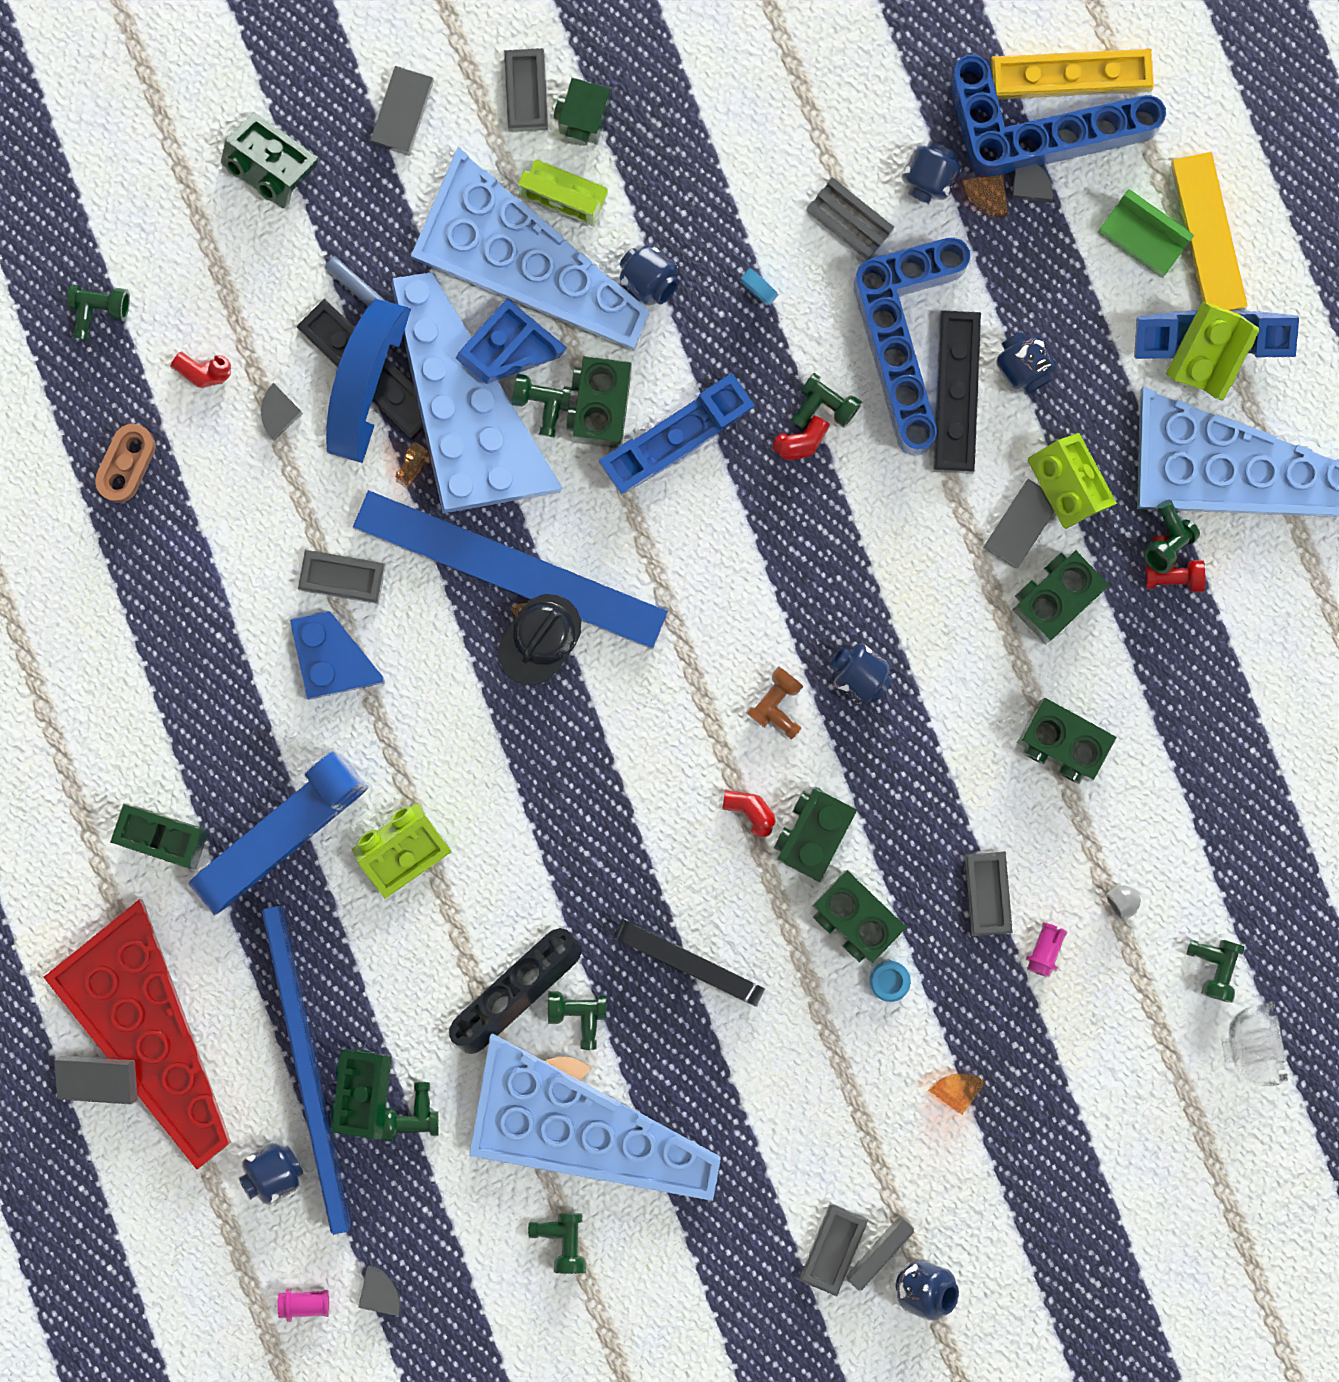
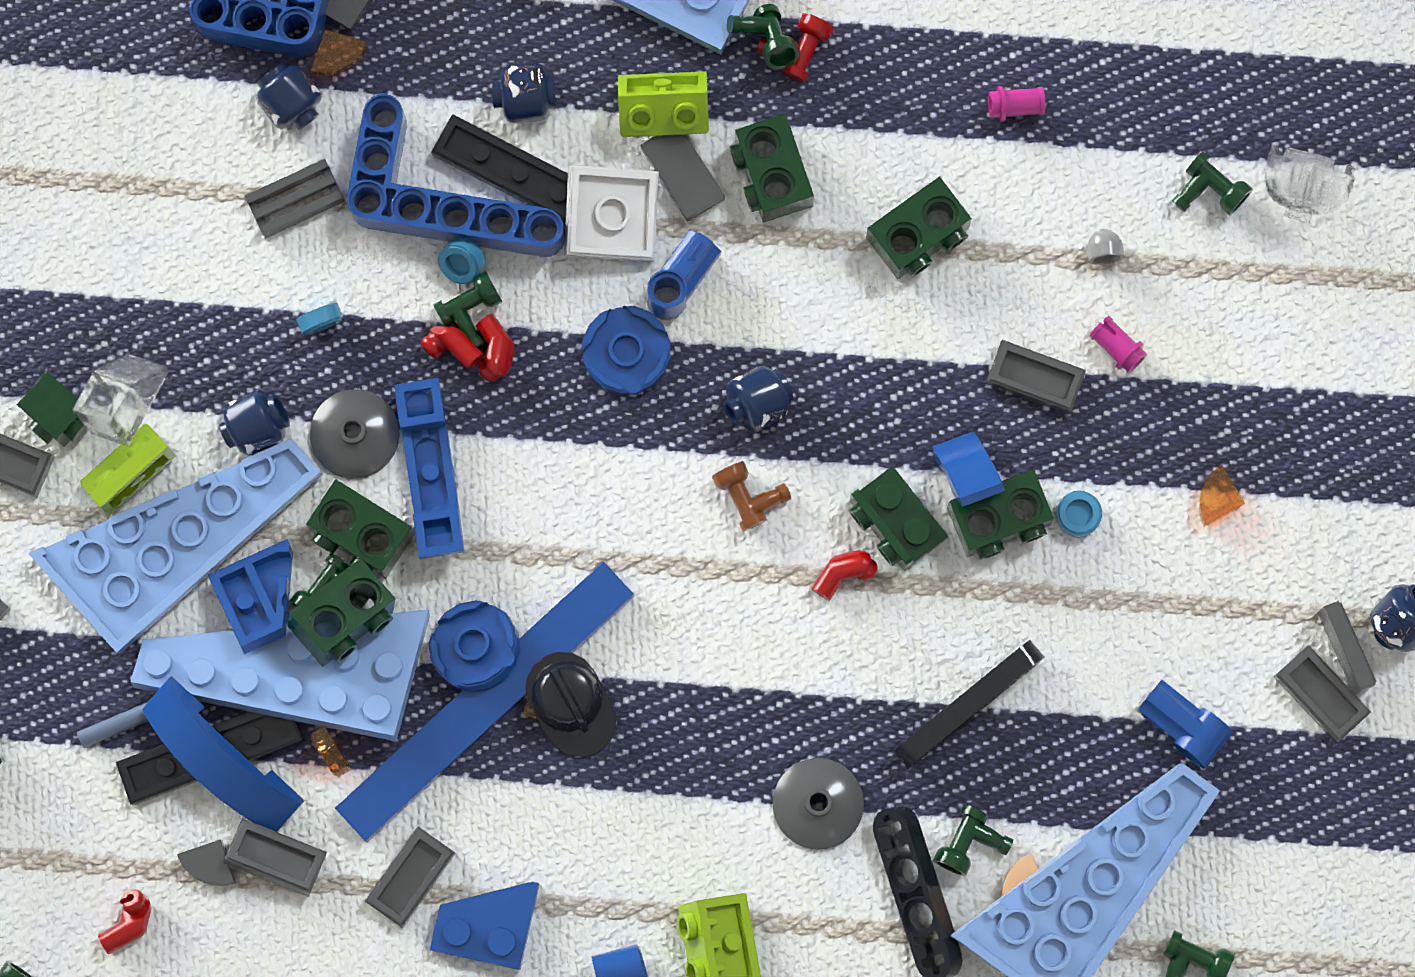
camera: 60 degrees left, 5 degrees down
none -> clear slope [73,354,169,447]
none -> dark grey tile [224,818,327,897]
none -> dark green brick [288,558,396,667]
none -> dark grey dish [310,389,400,478]
none -> red arm [421,326,484,370]
none -> blue tile [429,600,520,692]
none -> dark azure tile [438,237,485,284]
none -> white tile [564,165,659,262]
none -> blue tile [582,306,671,395]
none -> blue piece [647,230,721,320]
none -> dark grey dish [773,758,864,850]
none -> blue slope [932,431,1005,507]
none -> dark pink pin [988,86,1045,122]
none -> blue piece [1137,680,1233,769]

